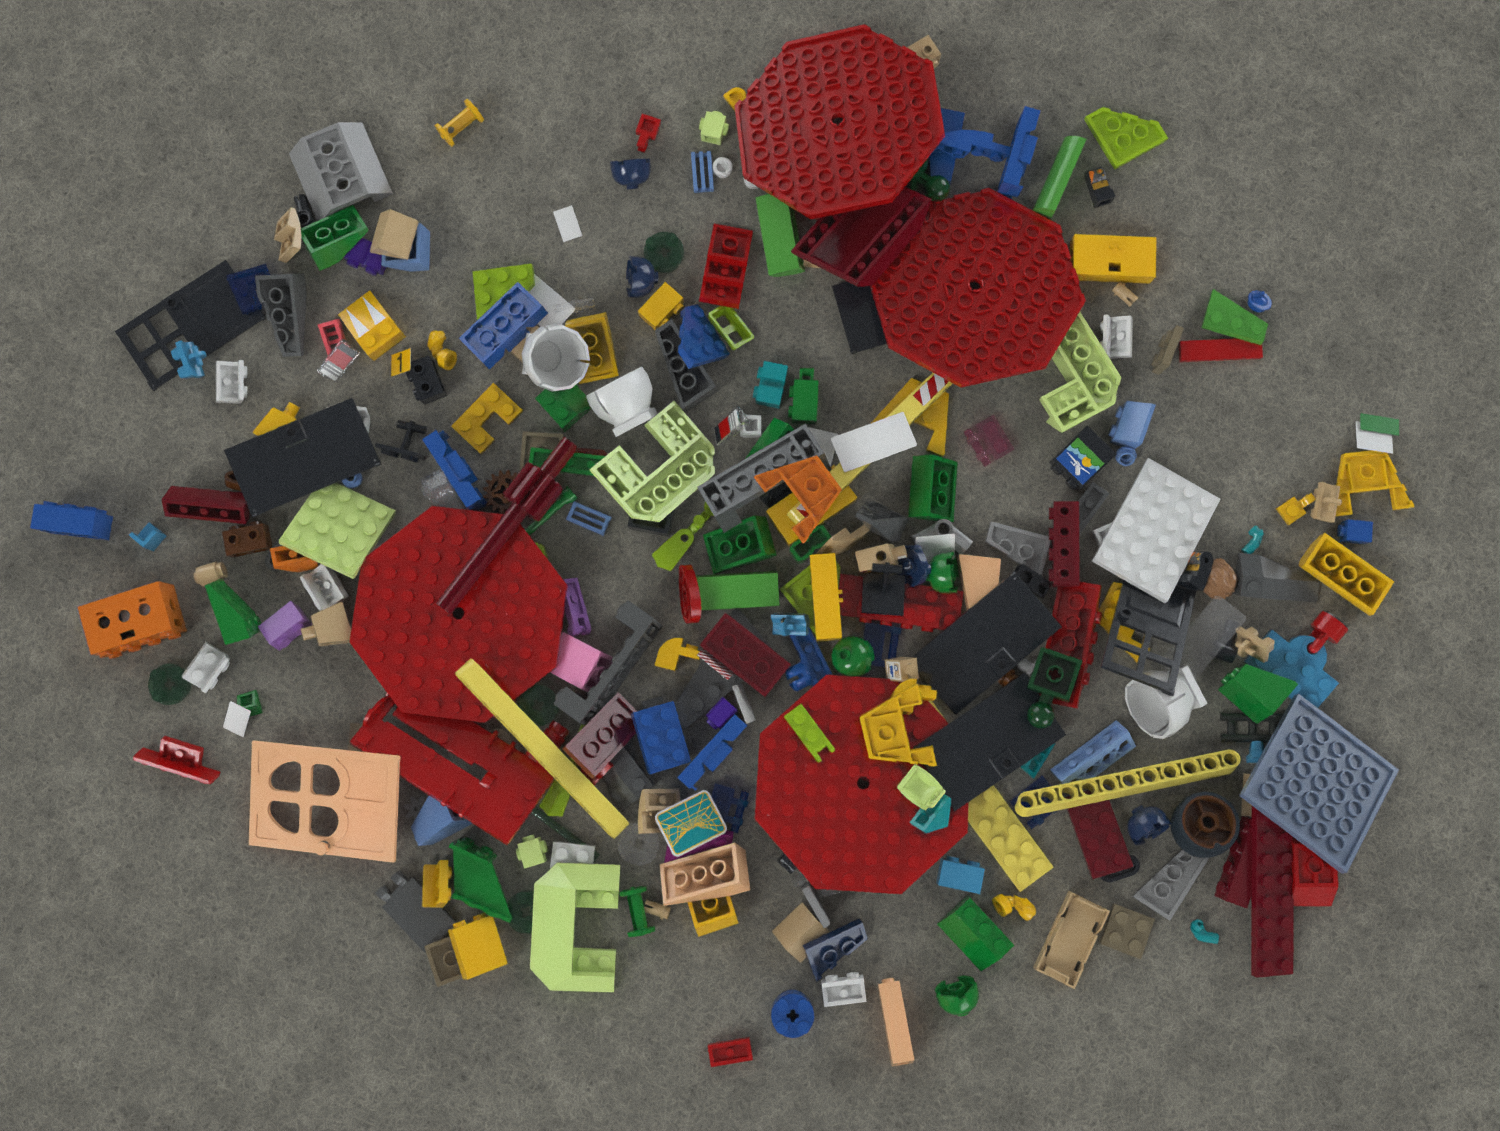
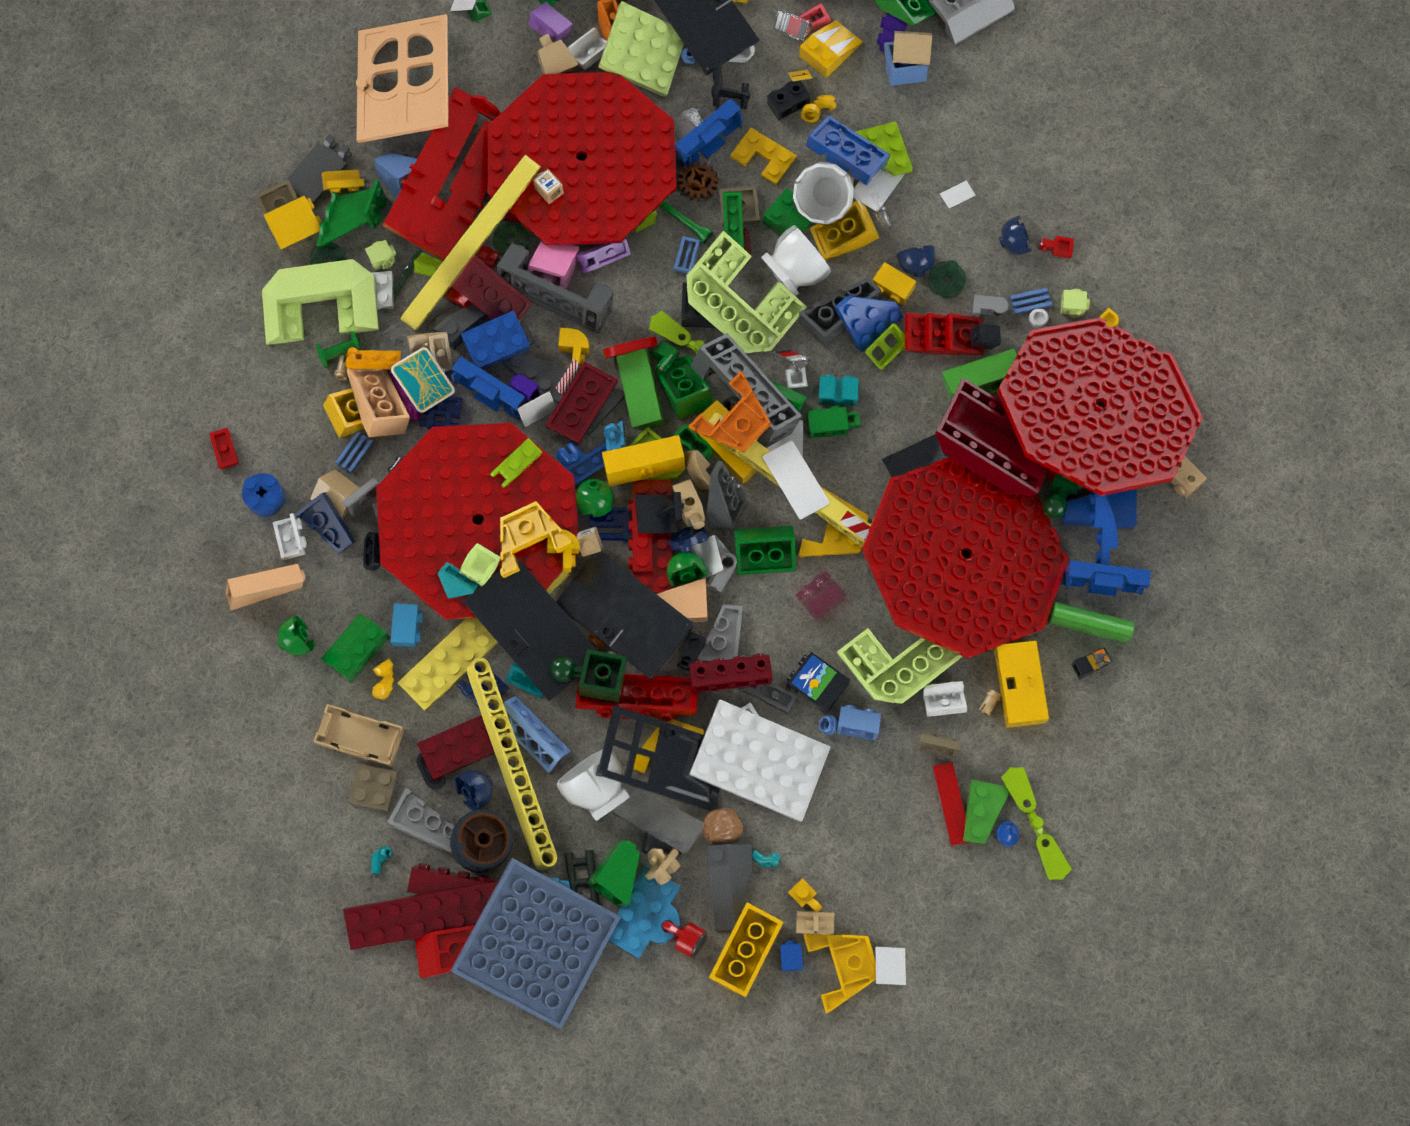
camera: 75 degrees right, 10 degrees down
yellow hose [434,99,484,147] -> none
dark red axle [436,437,578,614] -> none
lime plate [1084,107,1168,170] -> none
black leg [1178,551,1214,591] -> none
green sticker [1360,413,1399,436] -> none
none -> medium blue tile [335,431,374,474]
none -> light orange plate [345,347,402,369]
none -> black plate [363,532,381,571]
none -> tan brick [533,169,564,204]
none -> green piece [651,341,680,374]
none -> black brick [969,323,1001,350]
none -> light grey leg [971,295,1008,319]
none -> lime piece [1001,767,1072,880]

